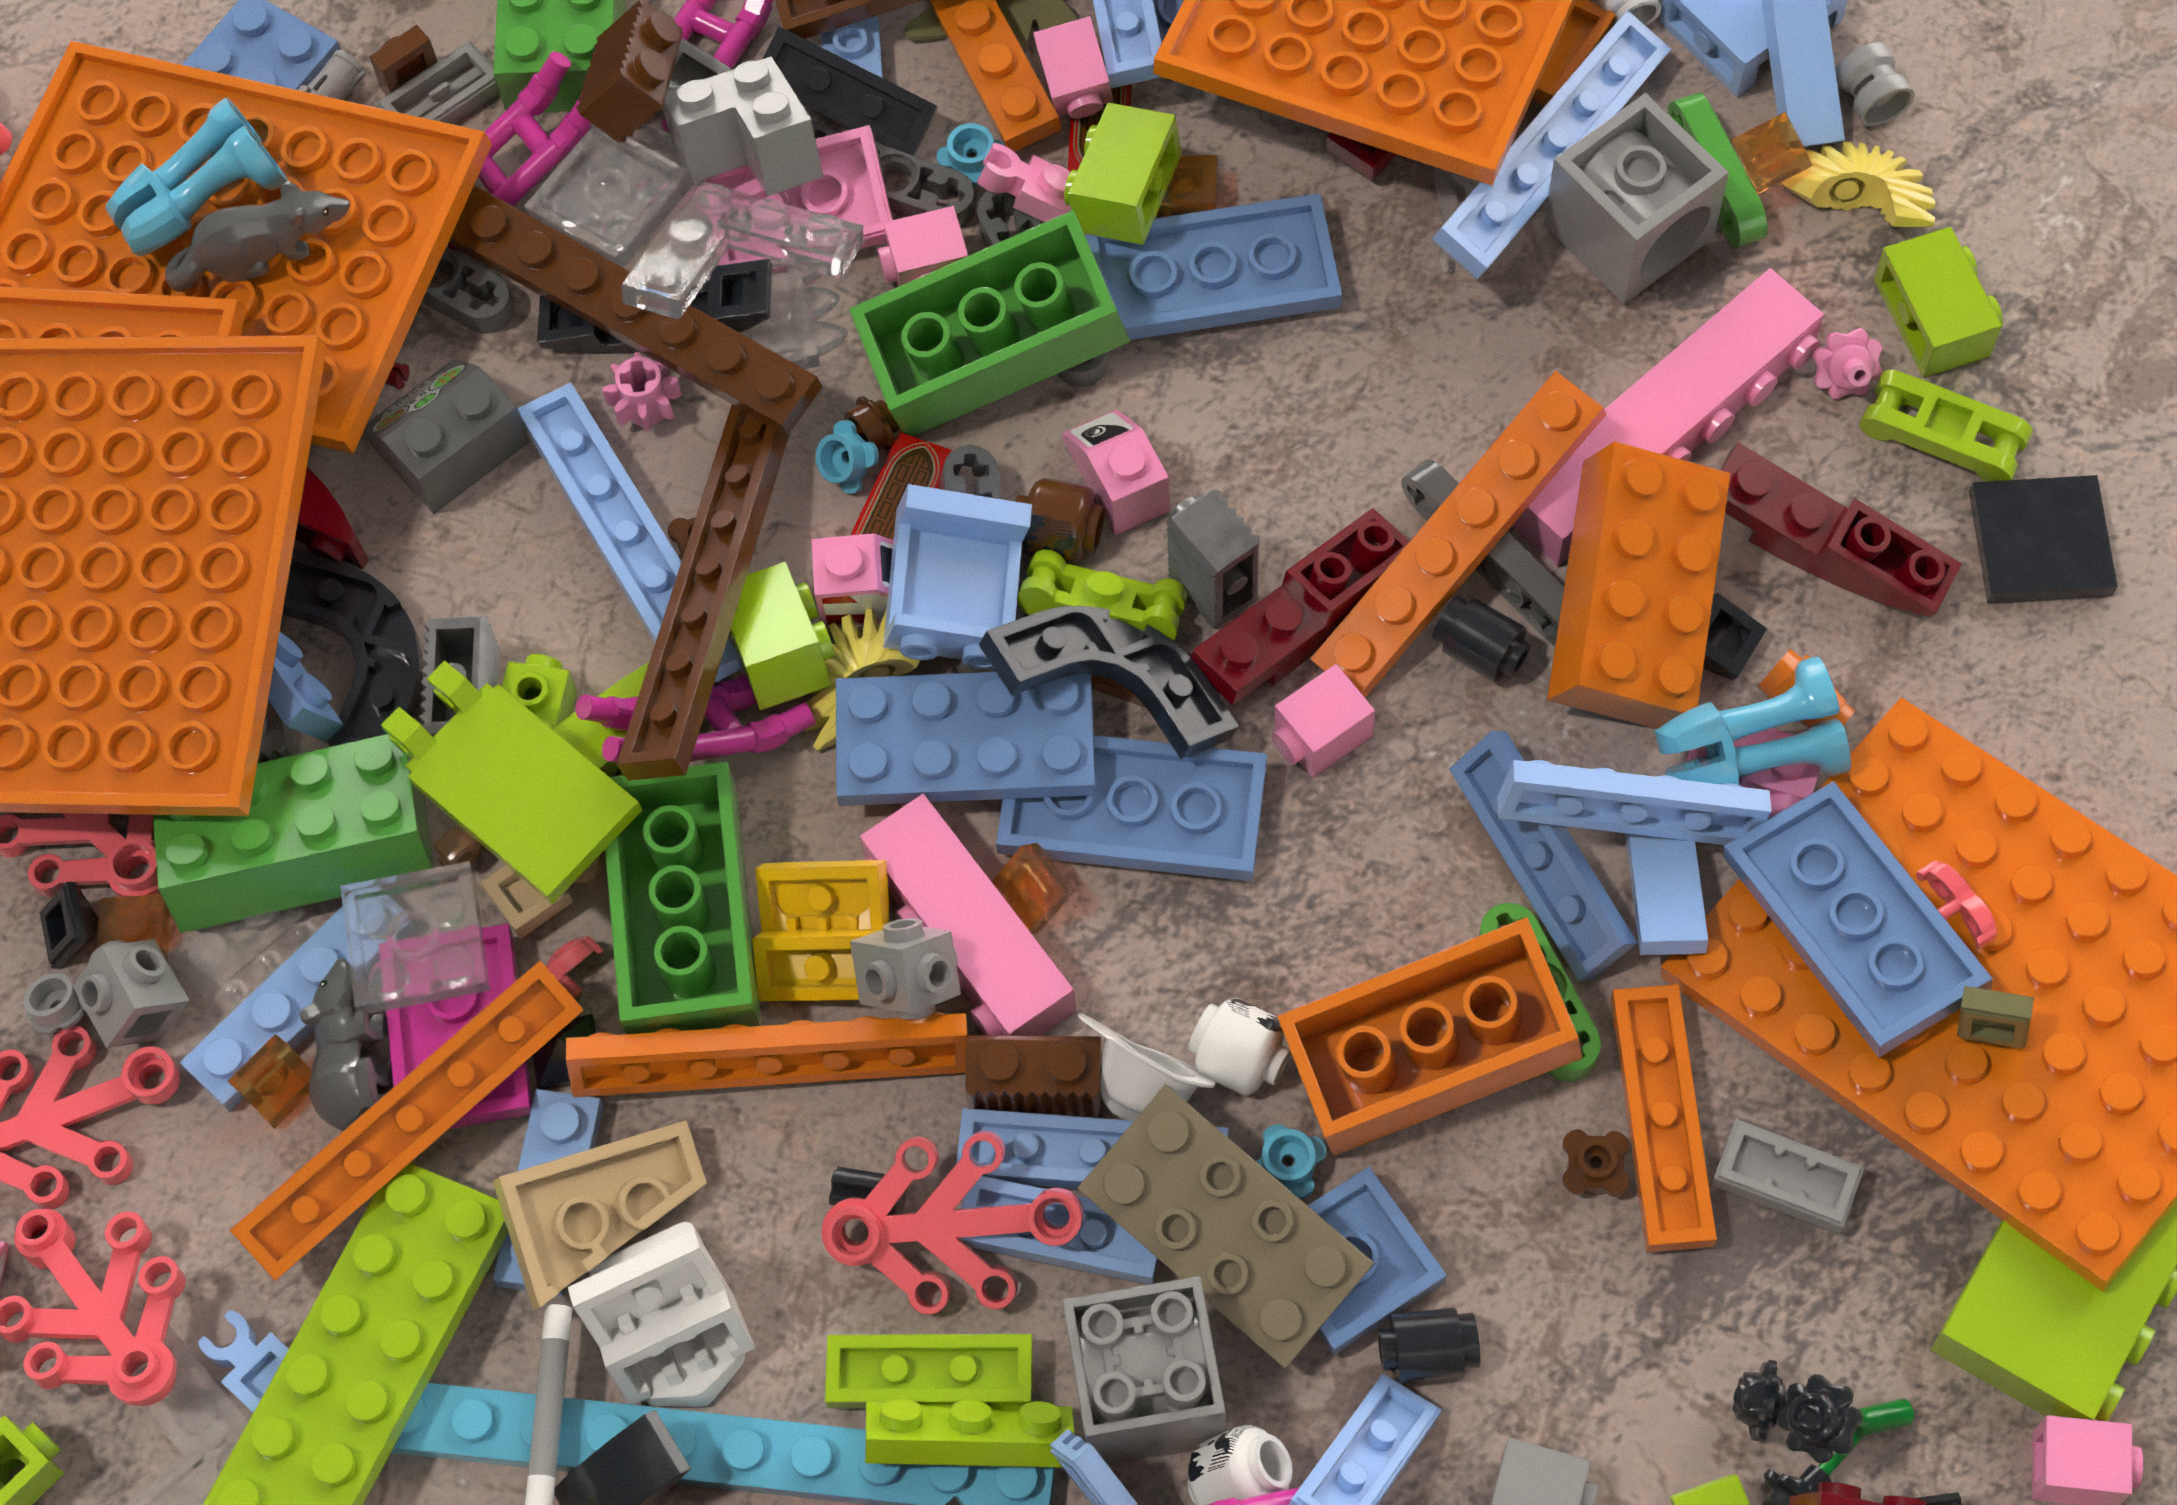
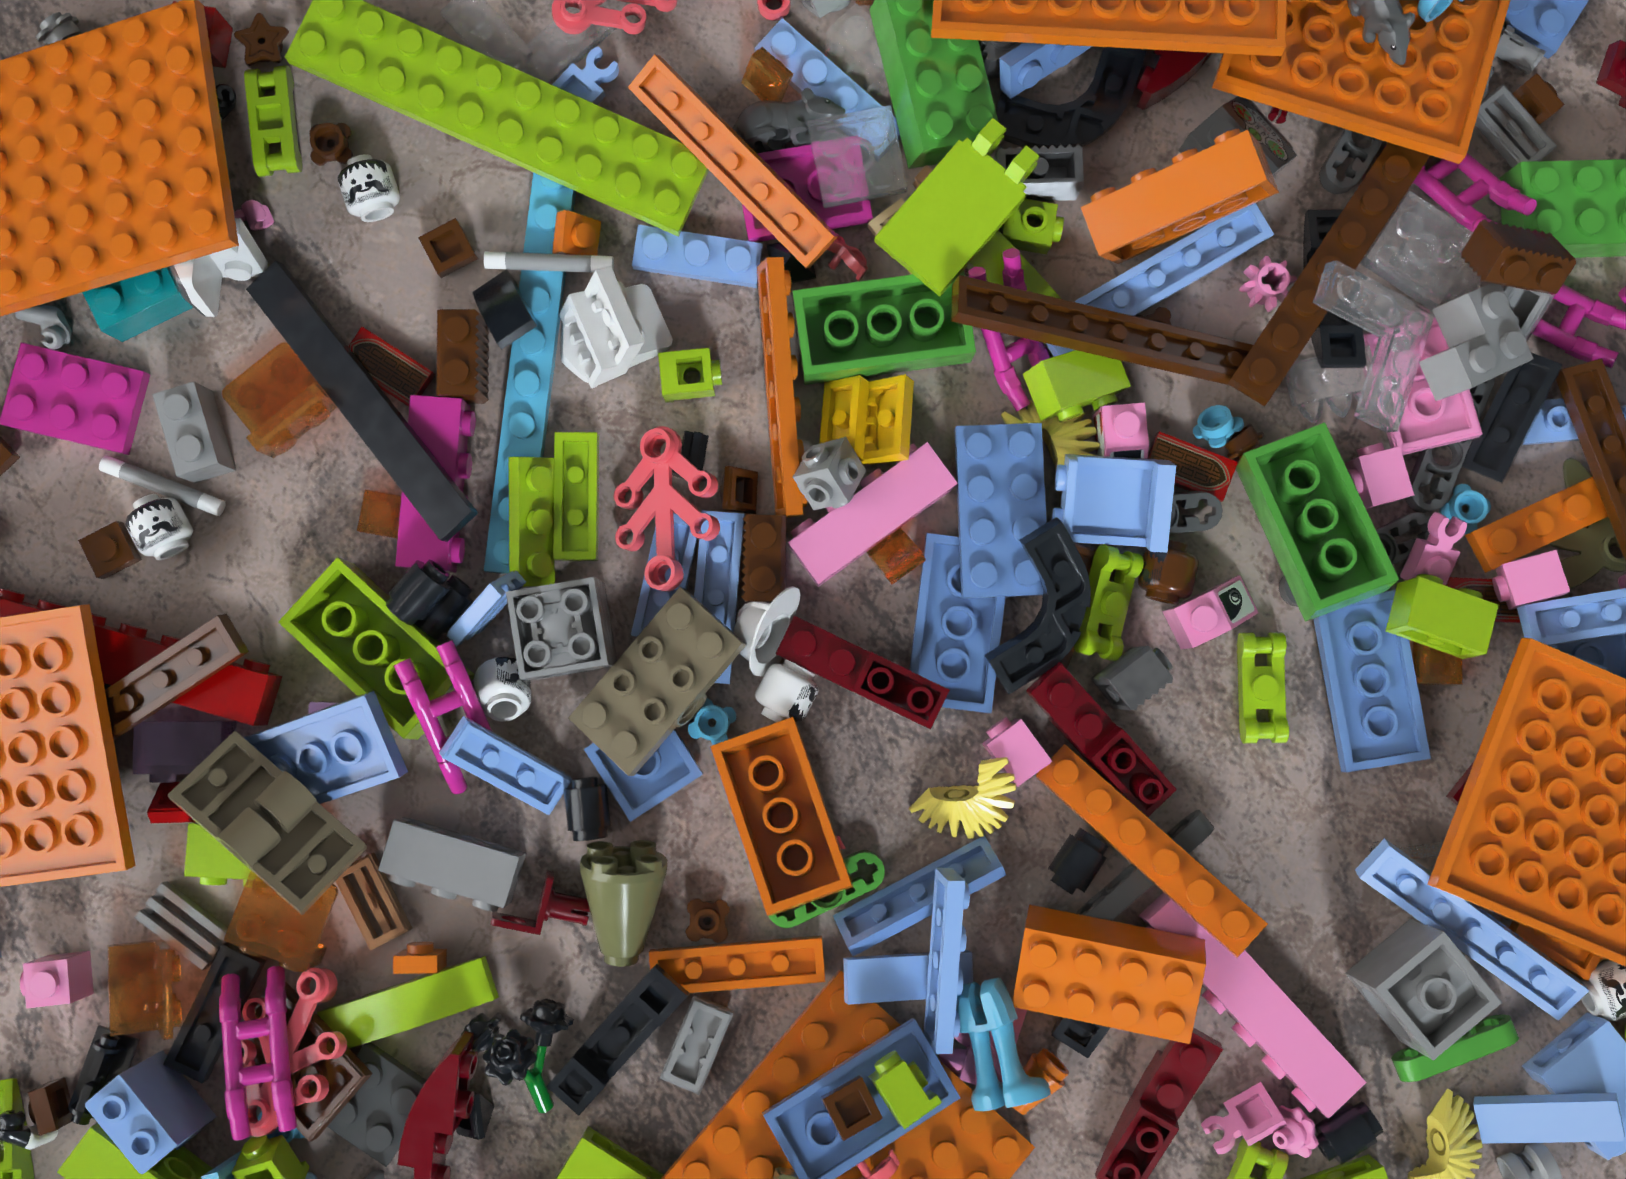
camera: 80 degrees right, 20 degrees up
tan wing [493,1120,707,1311] -> none
clear orange plate [1731,112,1813,194] -> none
none -> dark red bracket [490,870,590,935]
none -> black slope [546,964,689,1116]
none -> orange plate [552,210,601,255]
none -> olive cone [580,840,668,967]
none -> lime brick [658,348,722,403]
none -> reddish brown slope [719,466,758,514]
none -> dark red slope [775,615,950,730]
none -> reddish brown plate [820,1075,883,1141]
none -> lime brick [868,1050,942,1129]
none -> light yellow hair [909,757,1016,839]
none -> orange brick [1081,129,1279,264]
none -> bright pink plate [1201,1082,1287,1154]
none -> lime plate [1237,632,1289,744]
none -> black brick [1315,1101,1383,1165]

